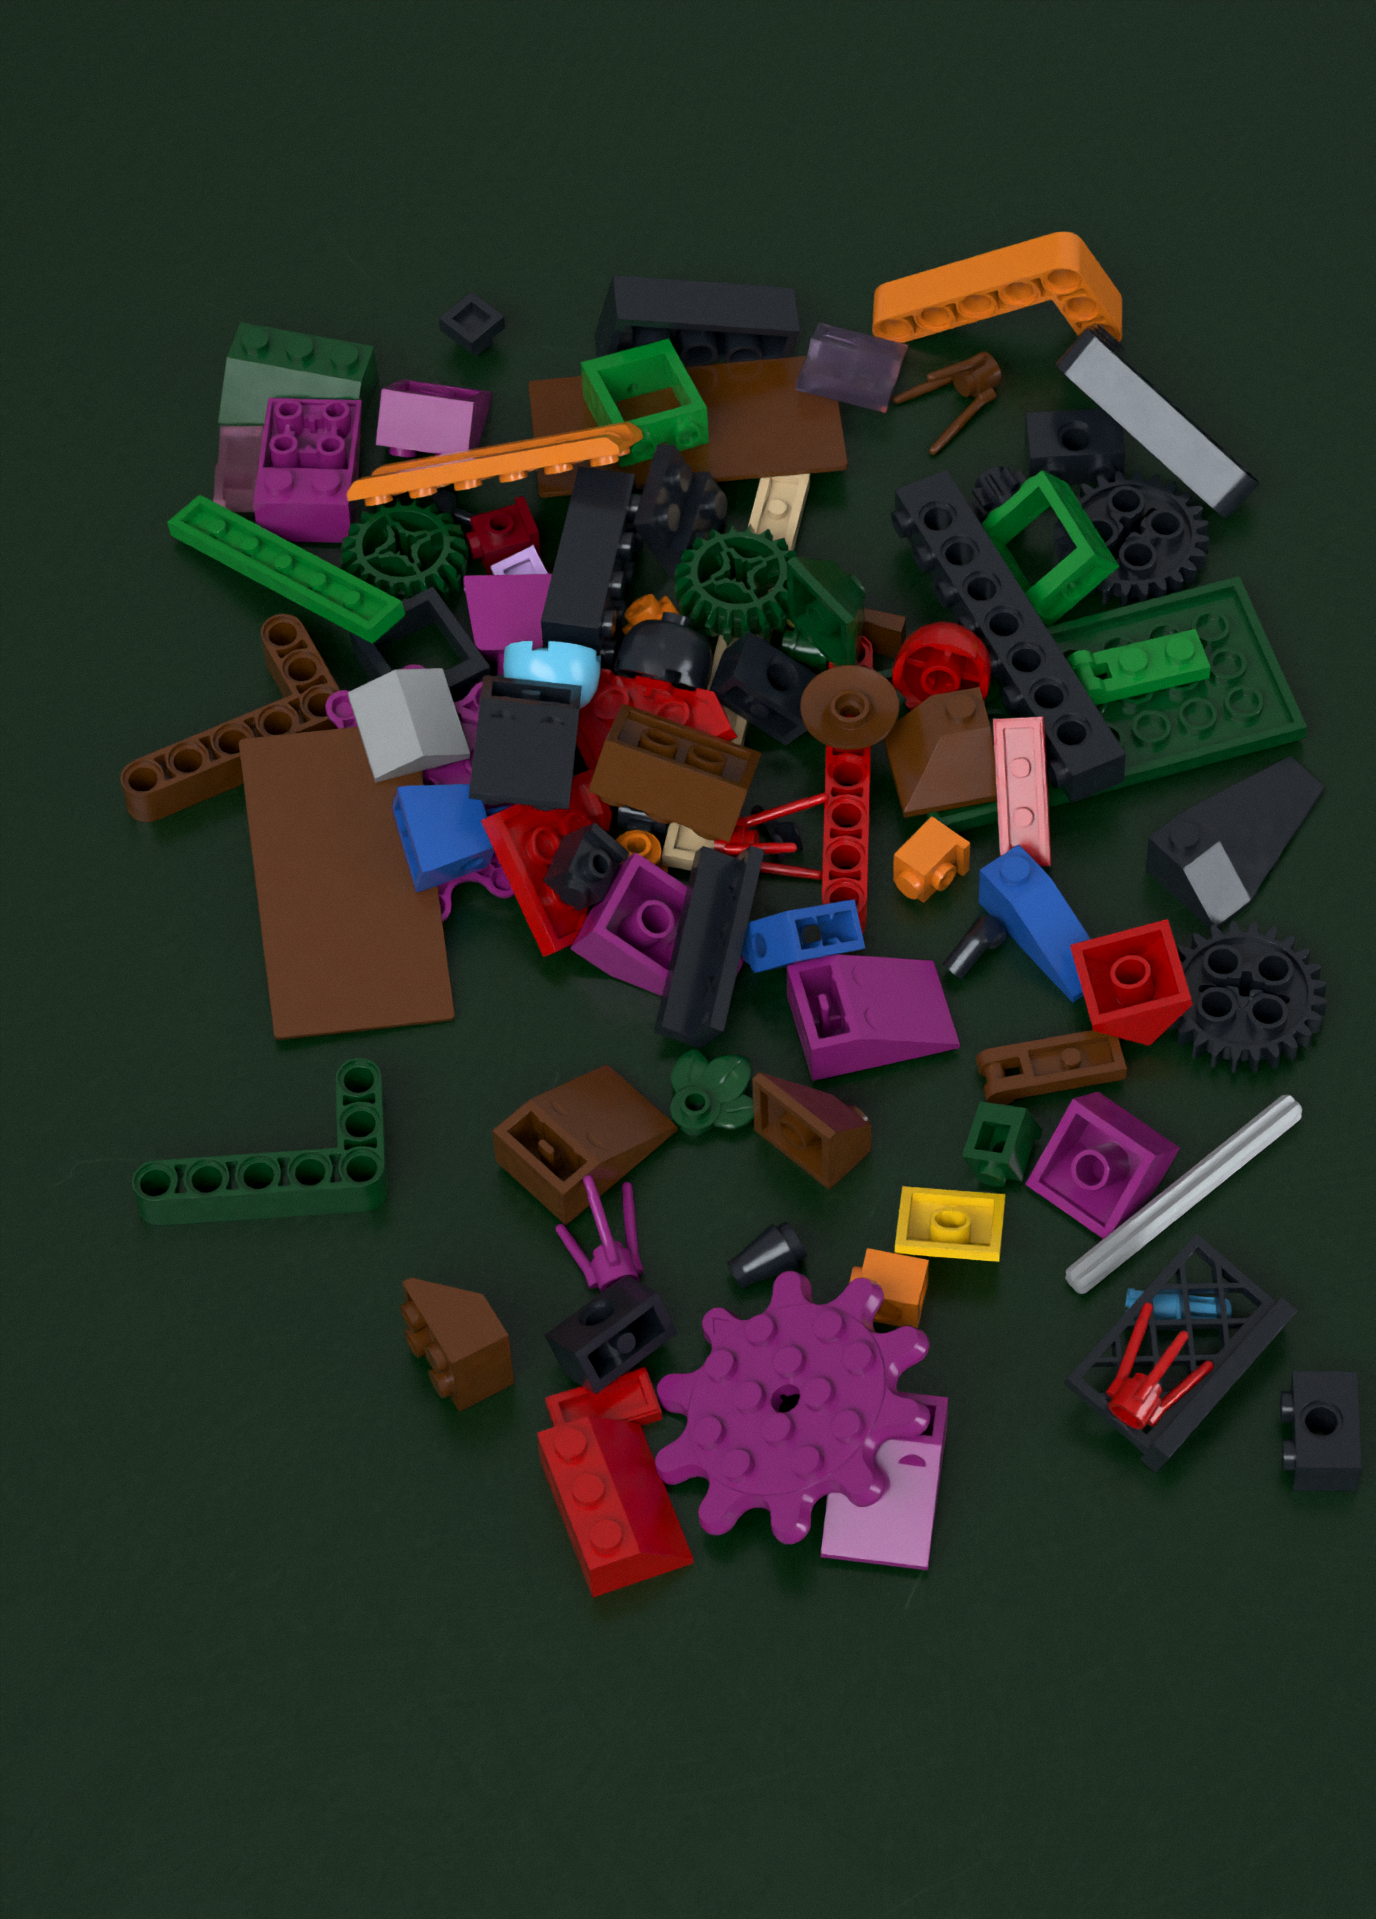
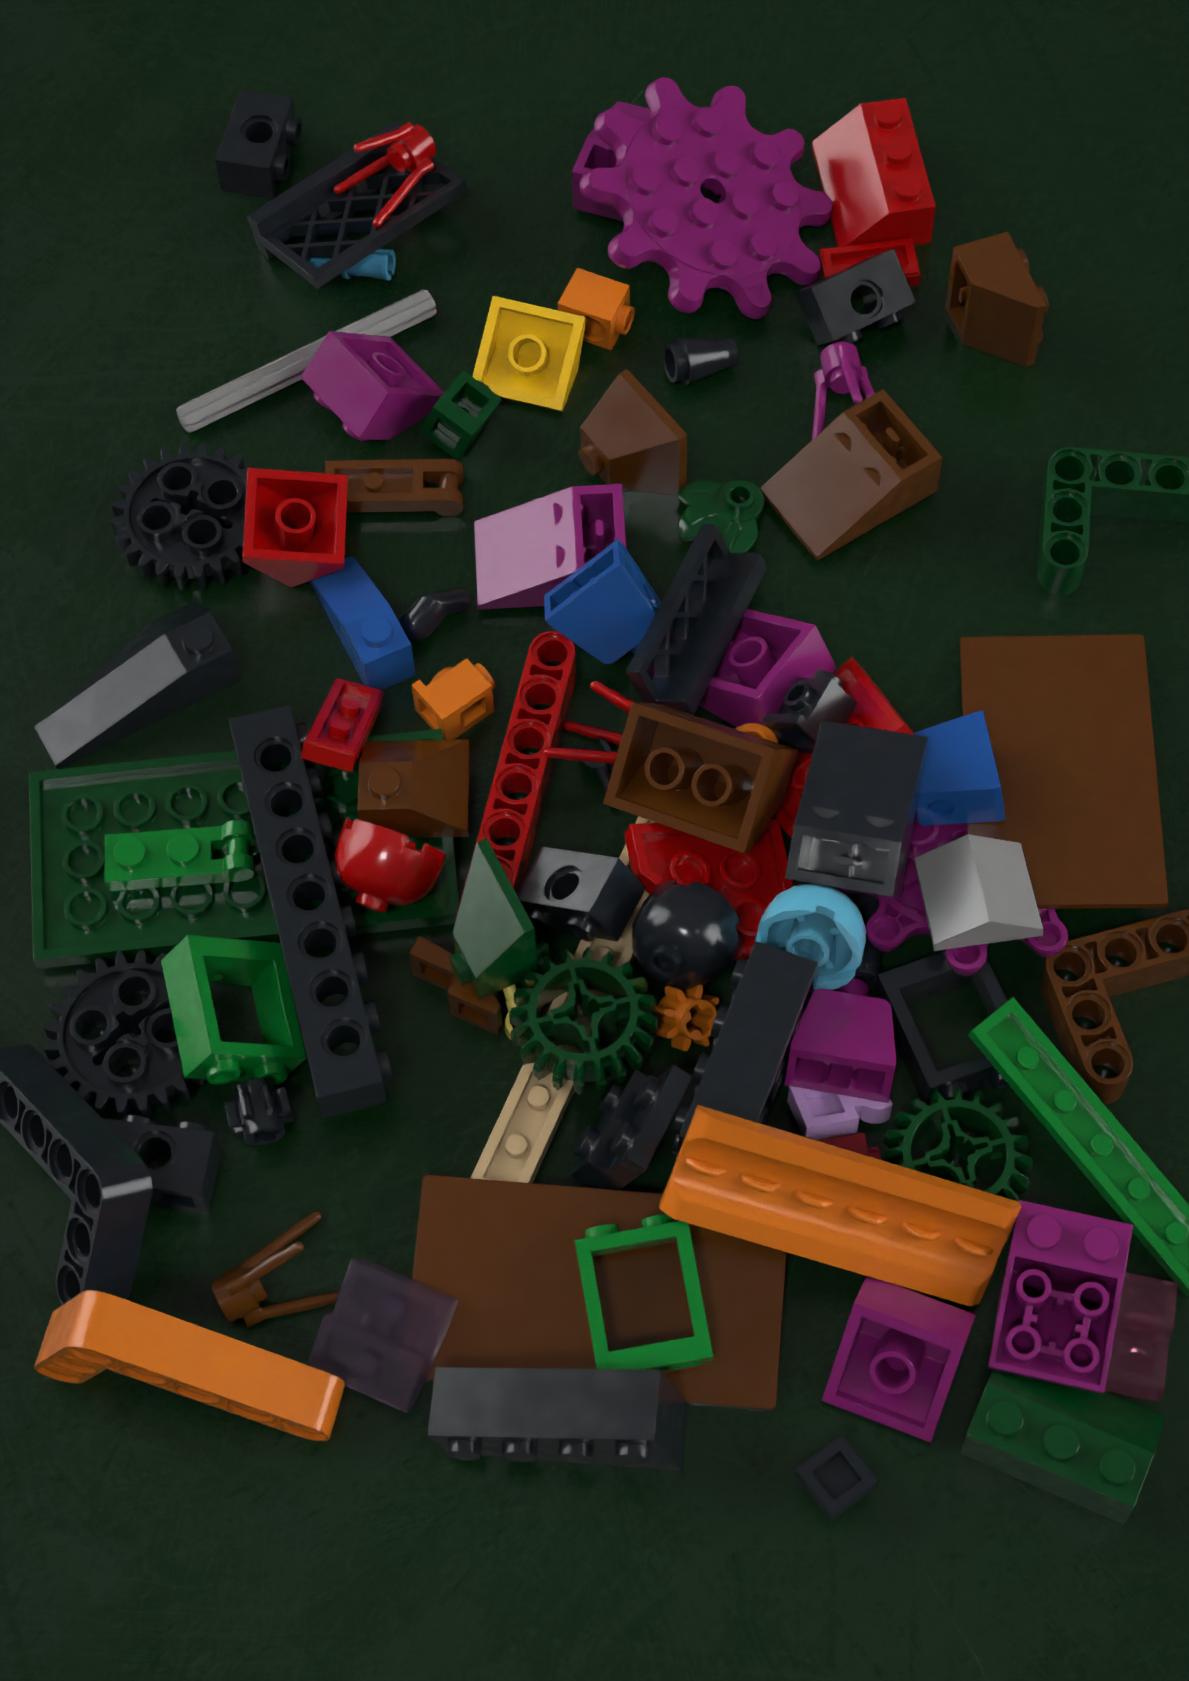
camera: 170 degrees left, 5 degrees up
reddish brown dish [800,665,899,750] -> none

